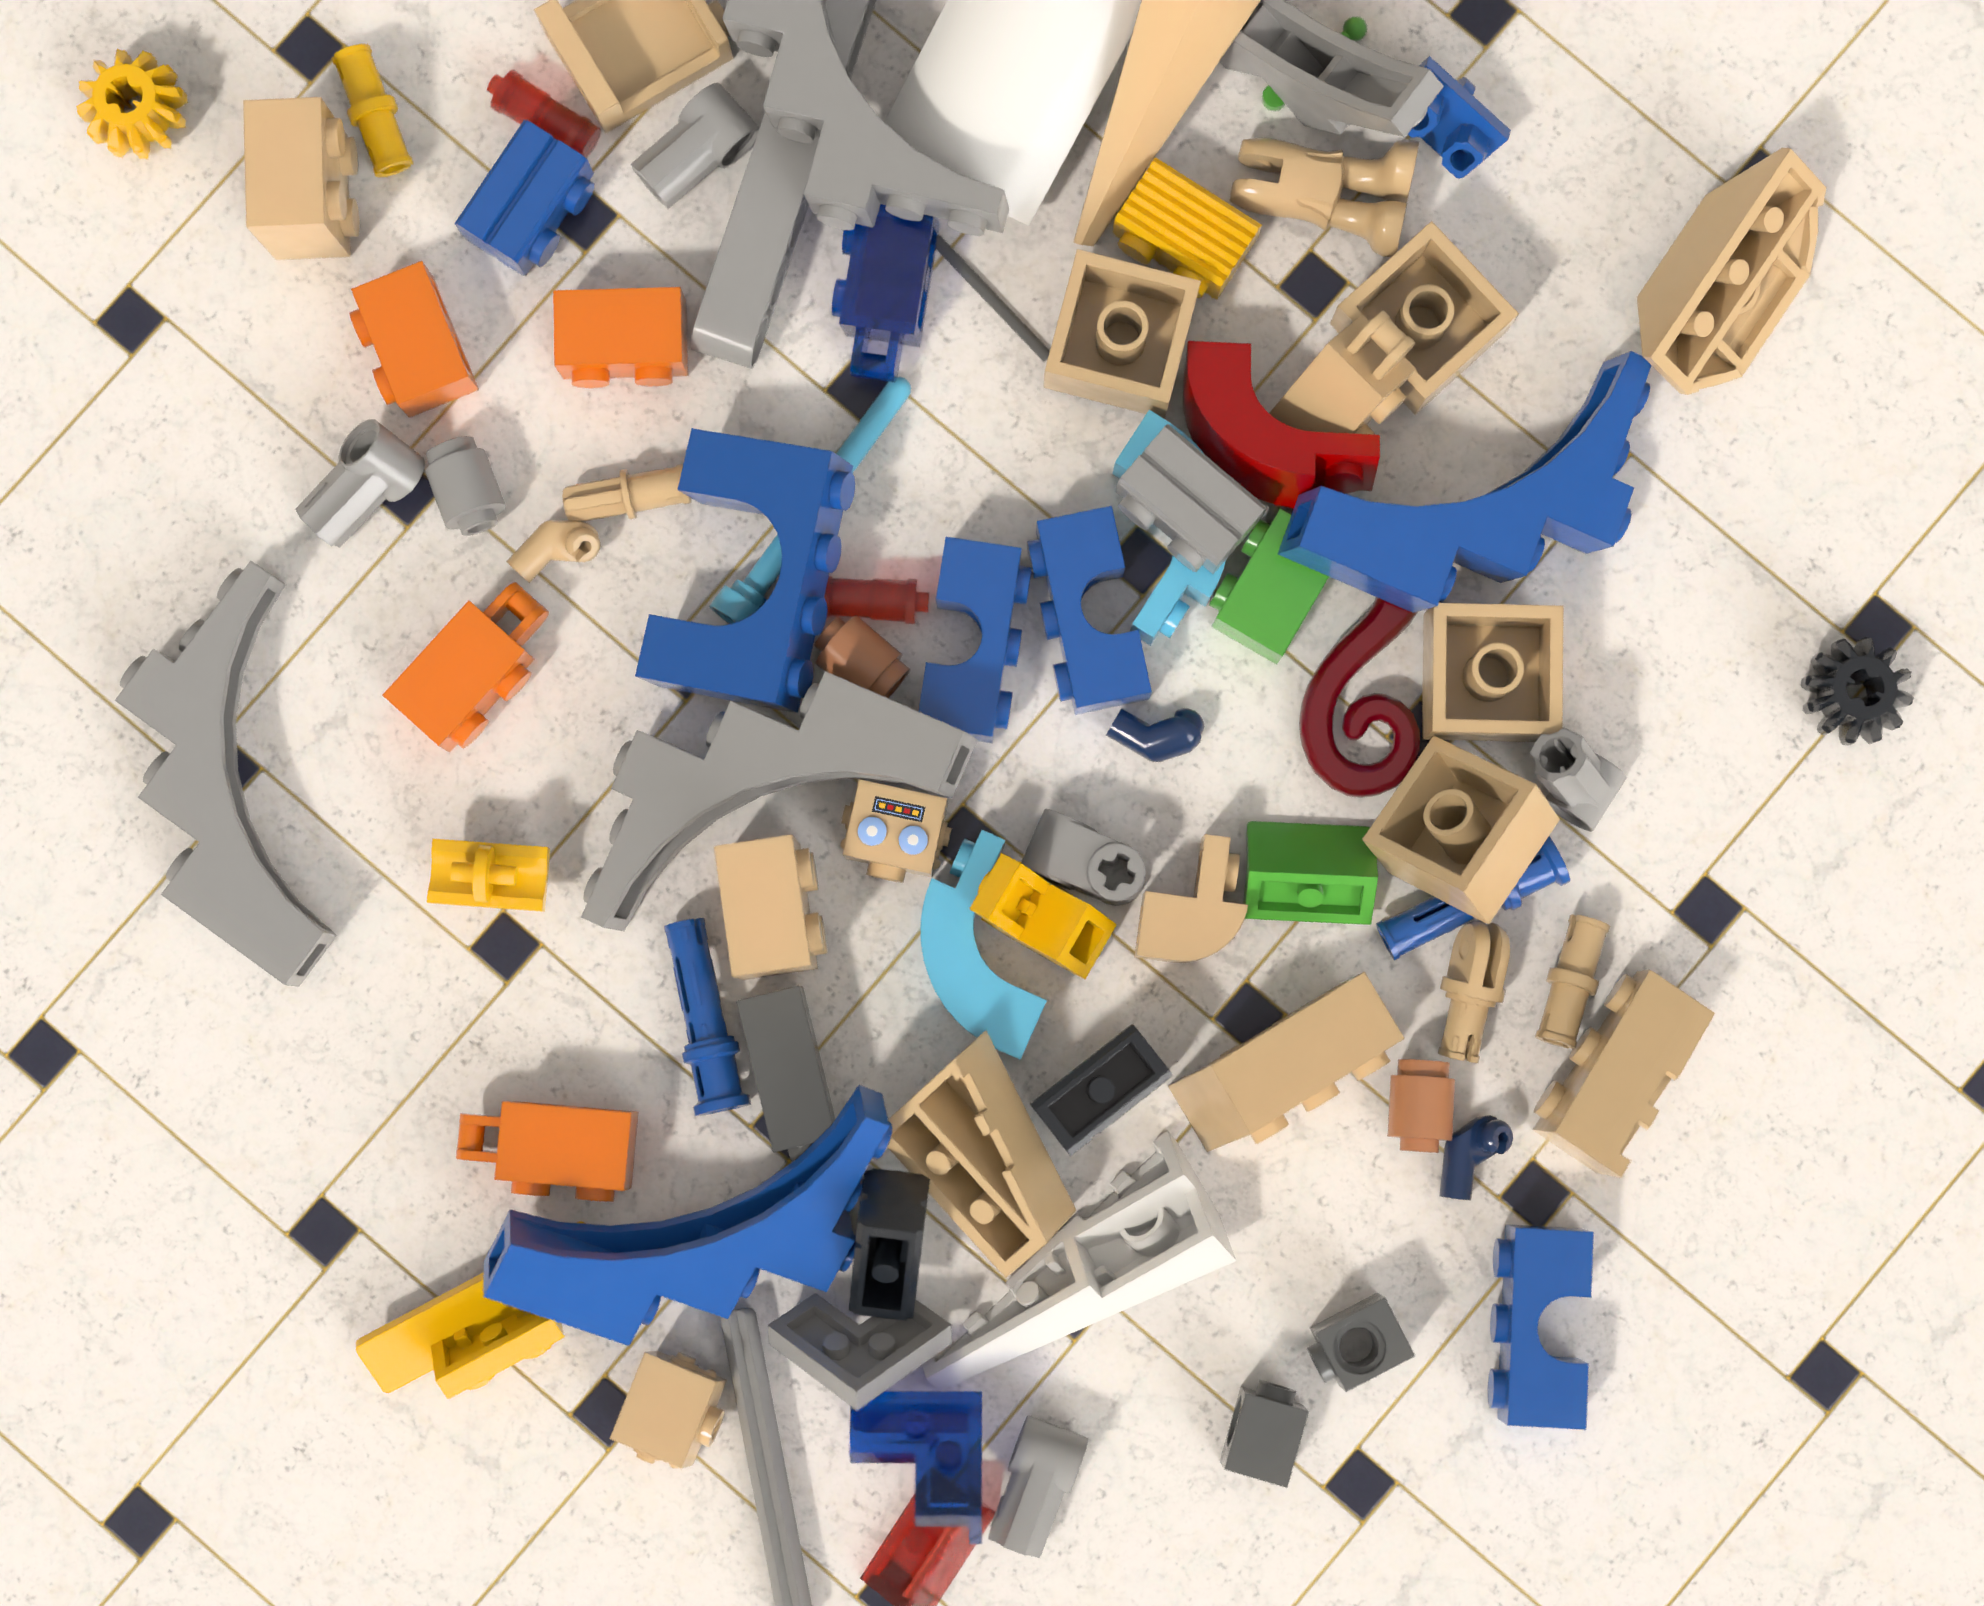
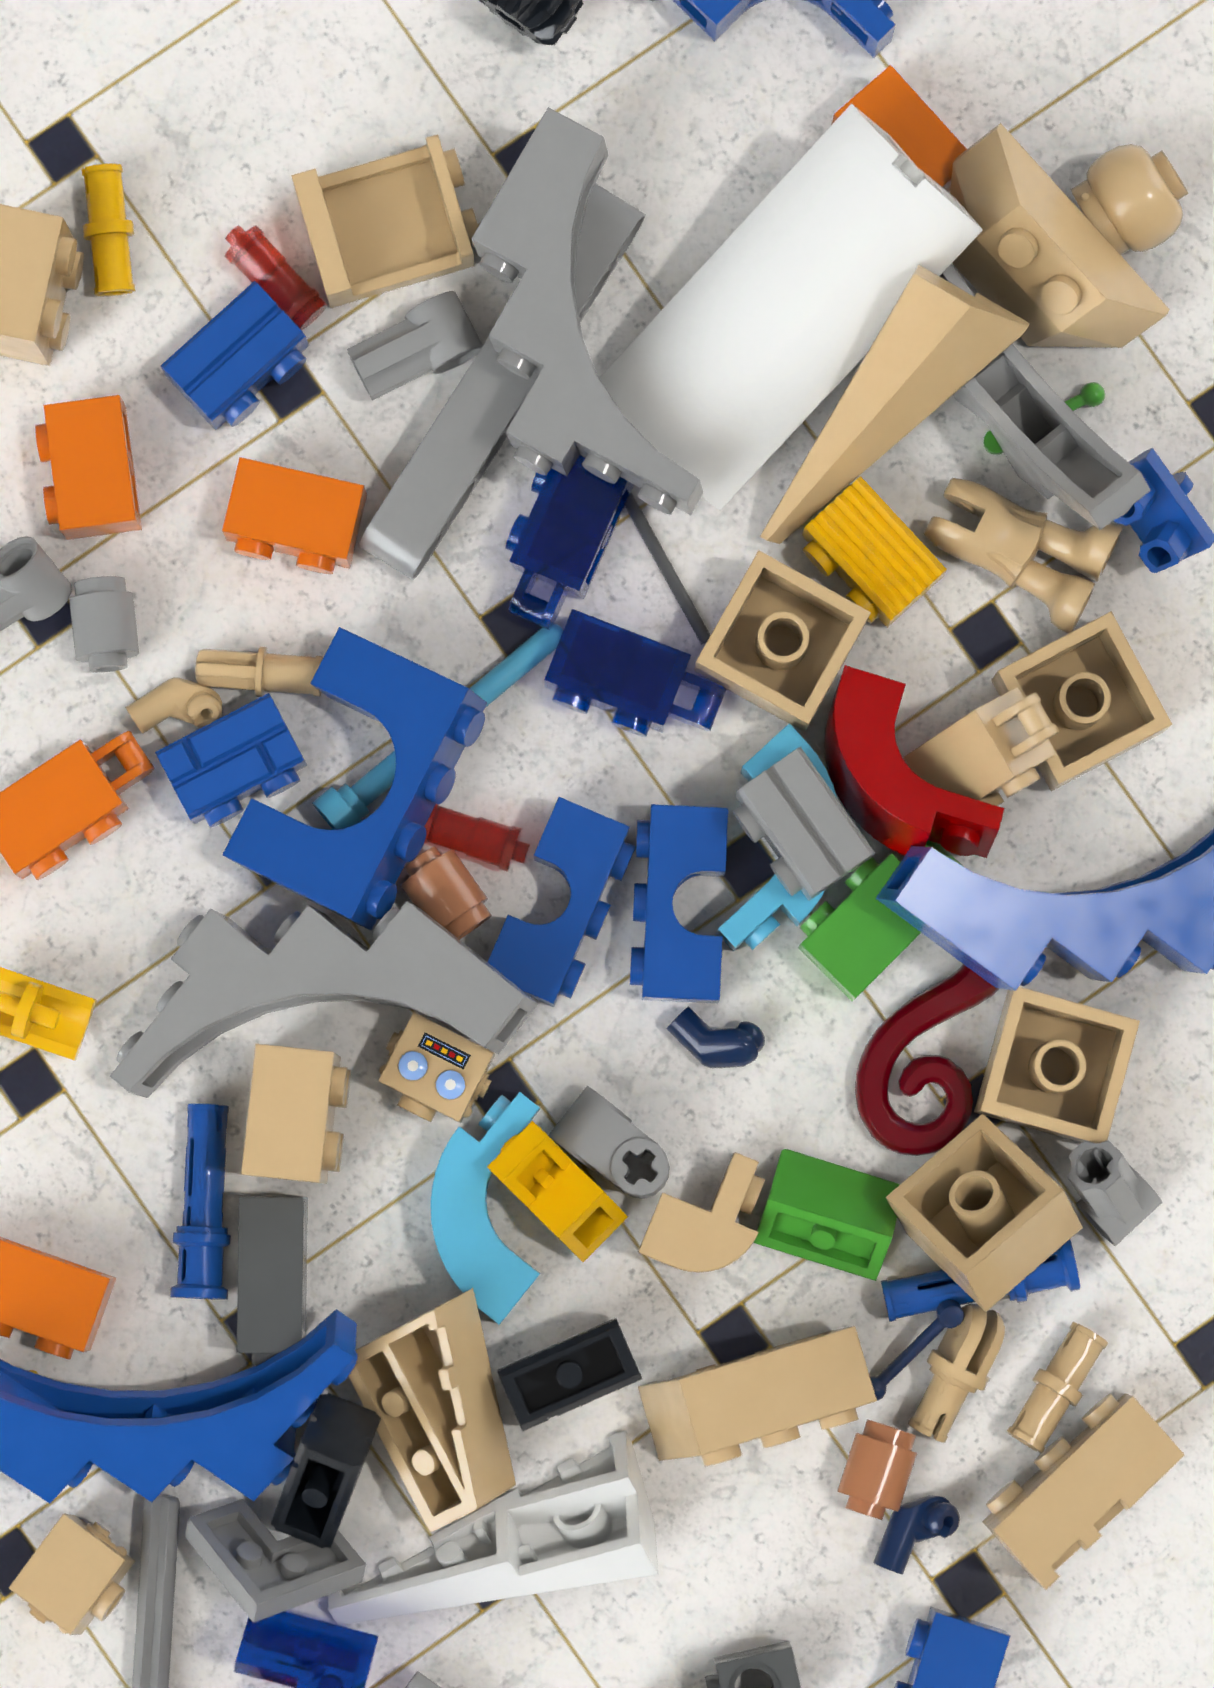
camera: 10 degrees right, 0 degrees up
none -> blue brick [155,693,308,828]
none -> clear blue brick [544,609,727,737]
none -> dark blue hinge [870,1300,964,1401]

